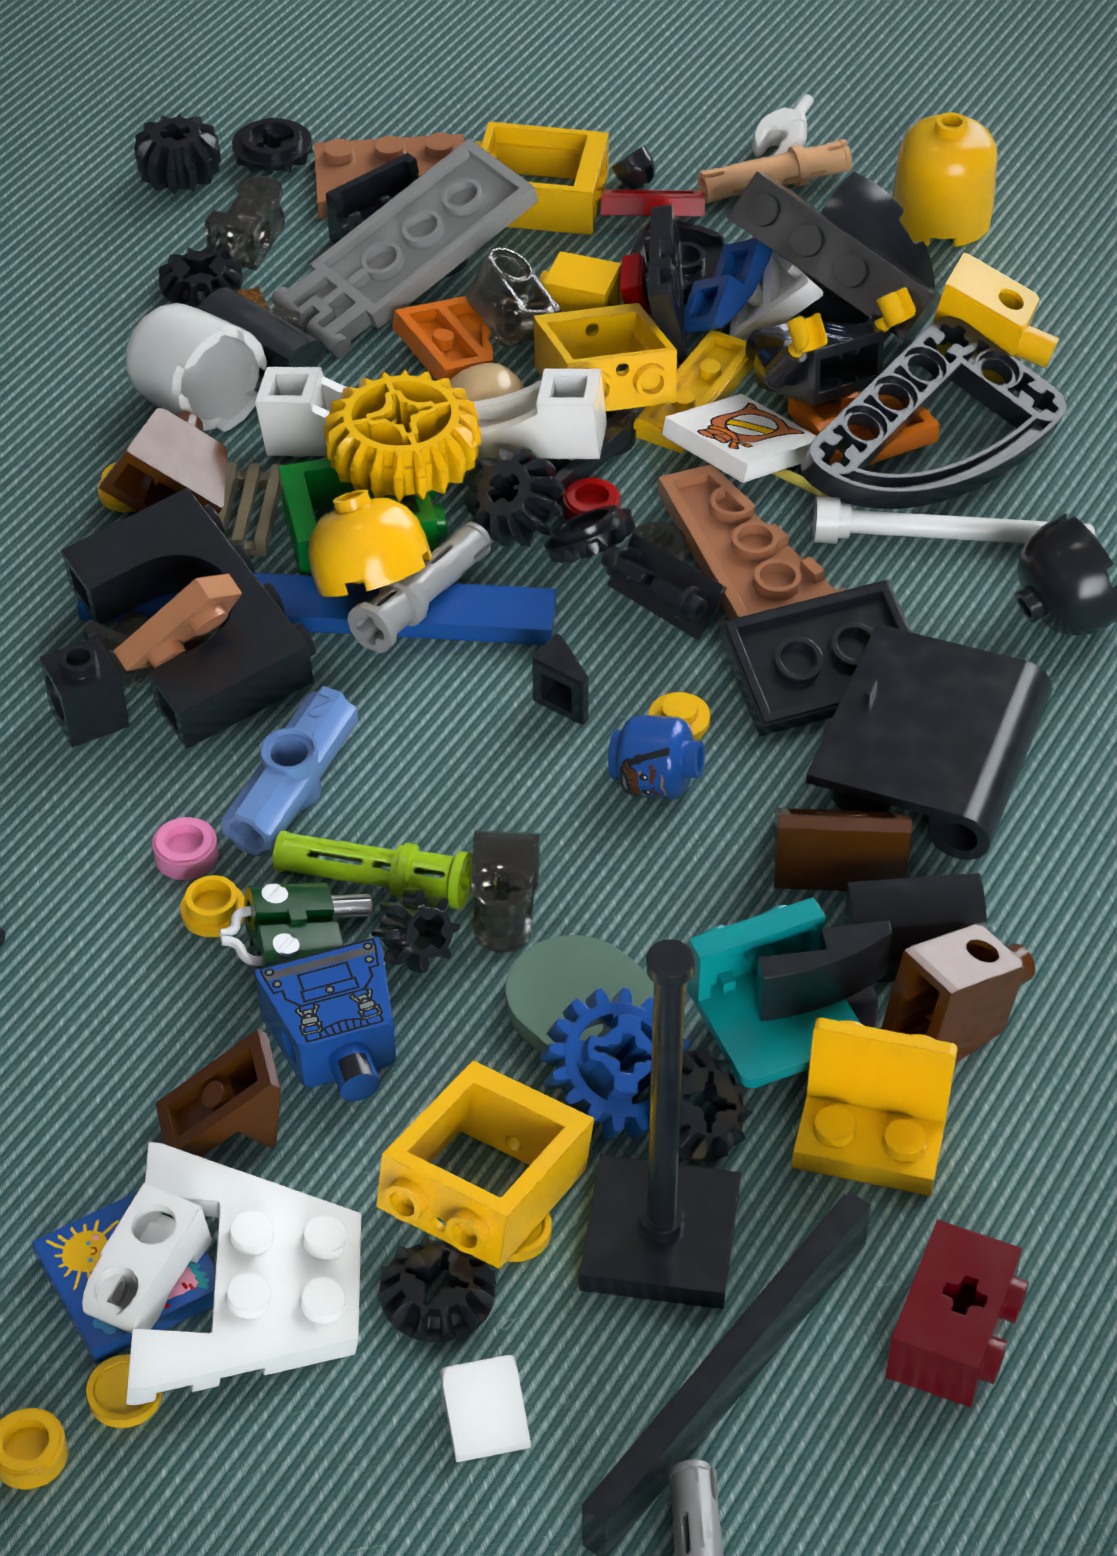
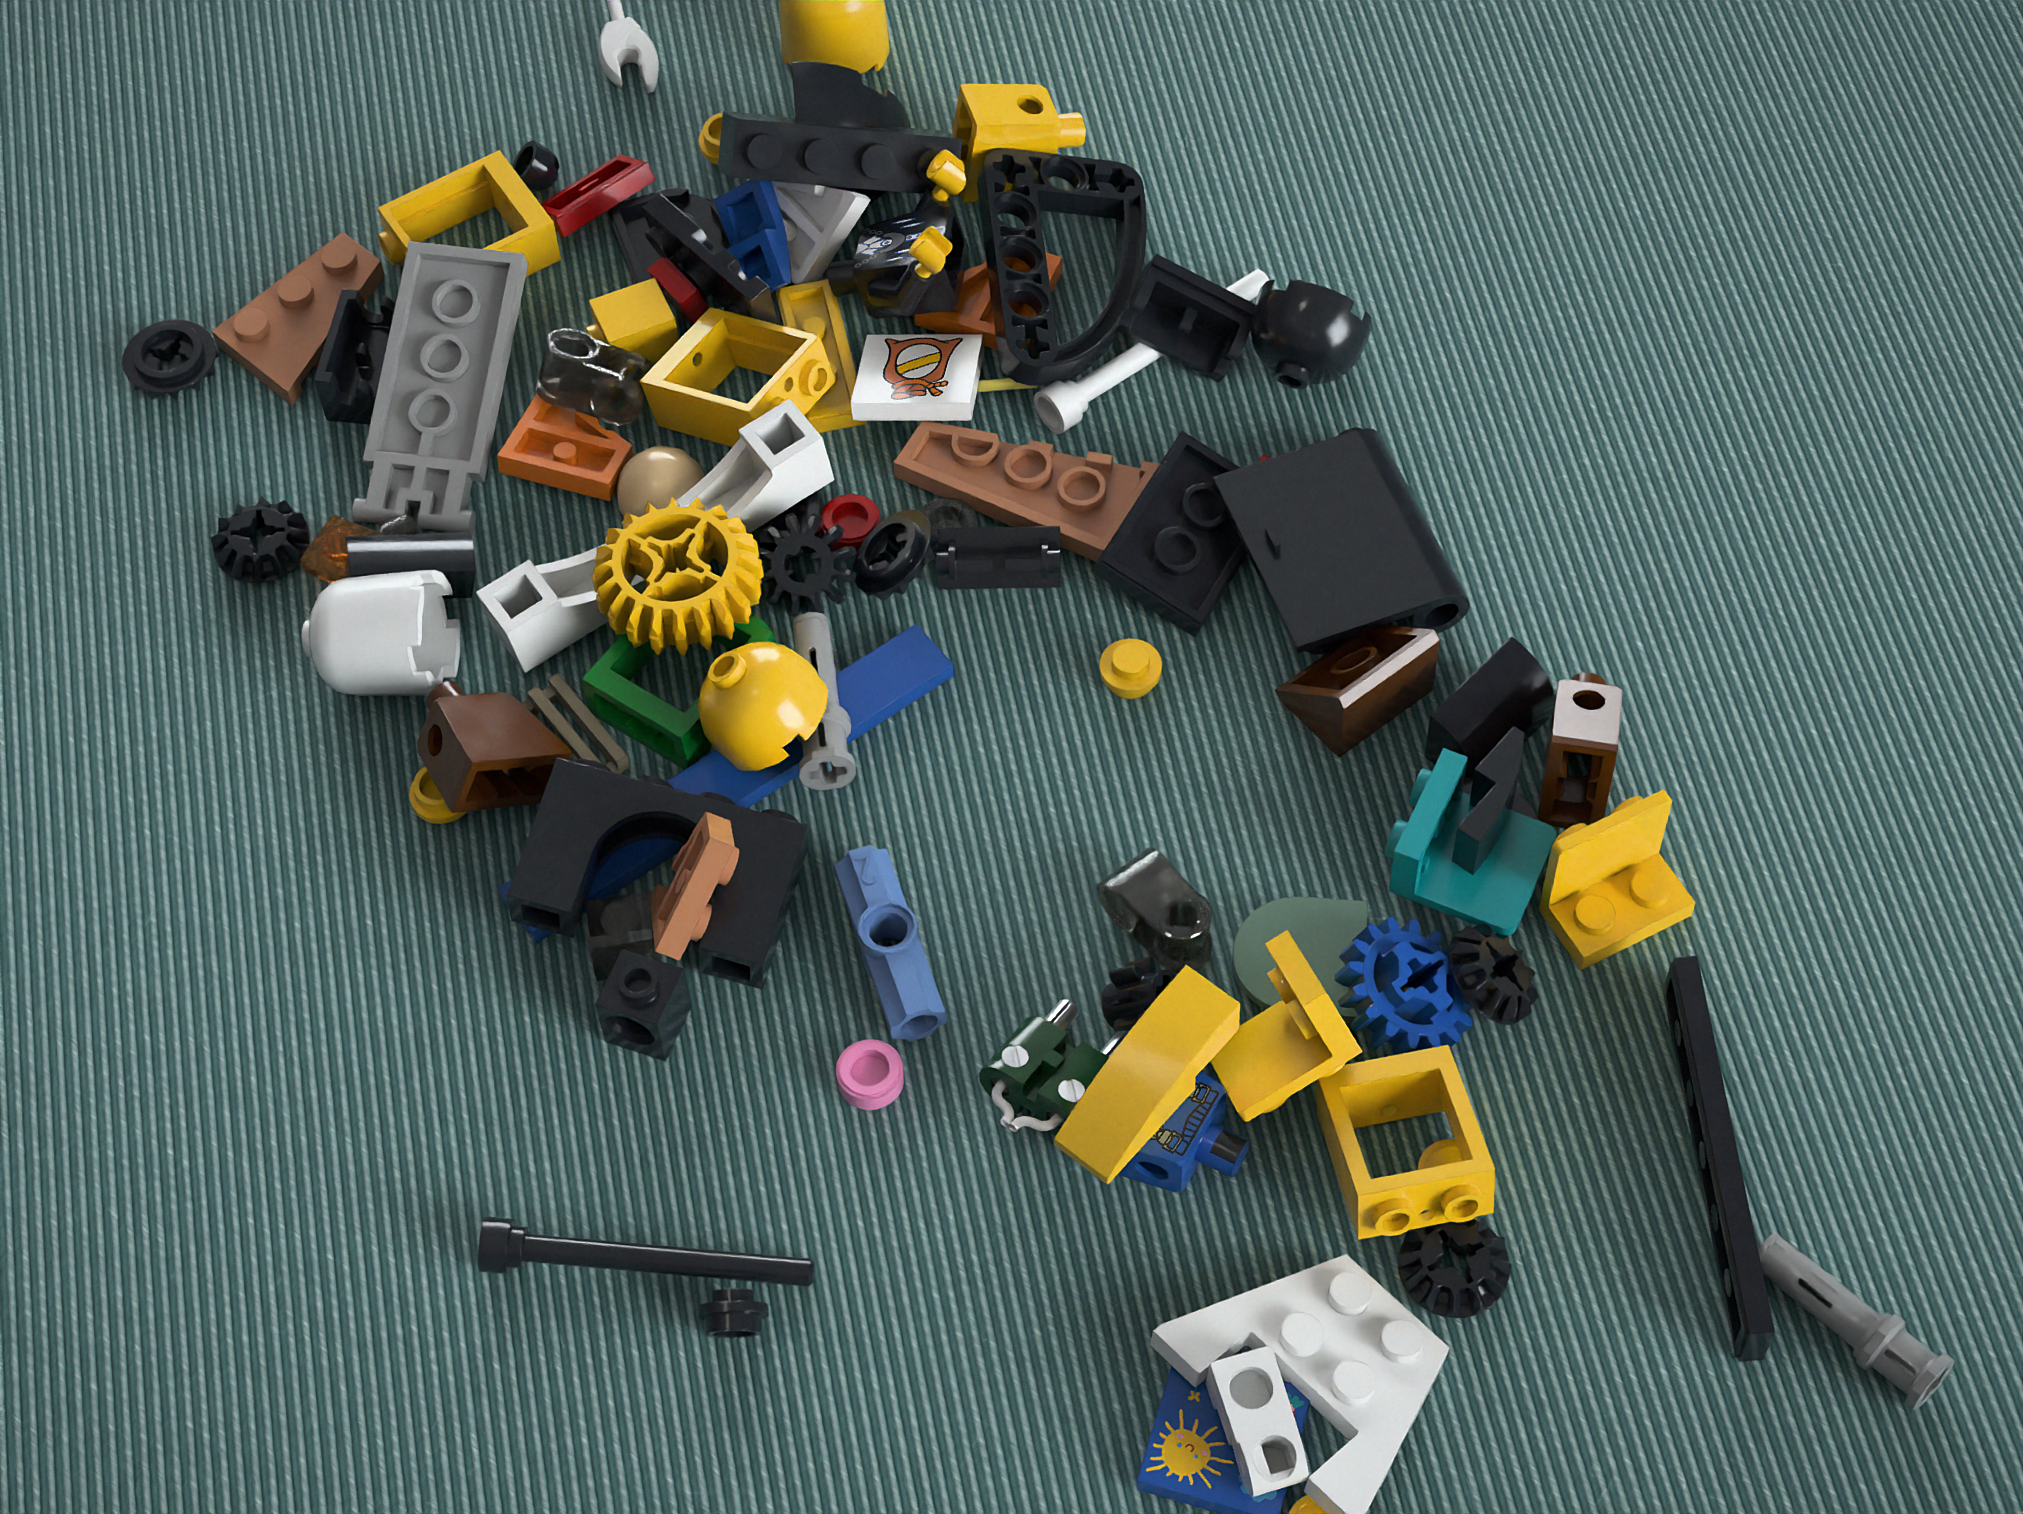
camera: 40 degrees left, 10 degrees up
black gear [134,113,221,194] -> none
reddish brown slope [156,1029,281,1157] -> none
yellow plate [180,875,245,937] -> none
clear smoke leg [205,176,285,270] -> none
lime pin [273,830,473,910] -> none
white slope [440,1355,531,1463] -> none
black slope [532,634,589,725] -> none
black tile [579,939,741,1309] -> none
blue head [608,715,705,799] -> none
light nougat pin [697,139,852,204] -> none
dark red brick [885,1219,1029,1408] -> none
none -> yellow slope [1054,965,1240,1185]
none -> black hinge [1115,253,1256,382]
none -> yellow bracket [1210,930,1363,1122]

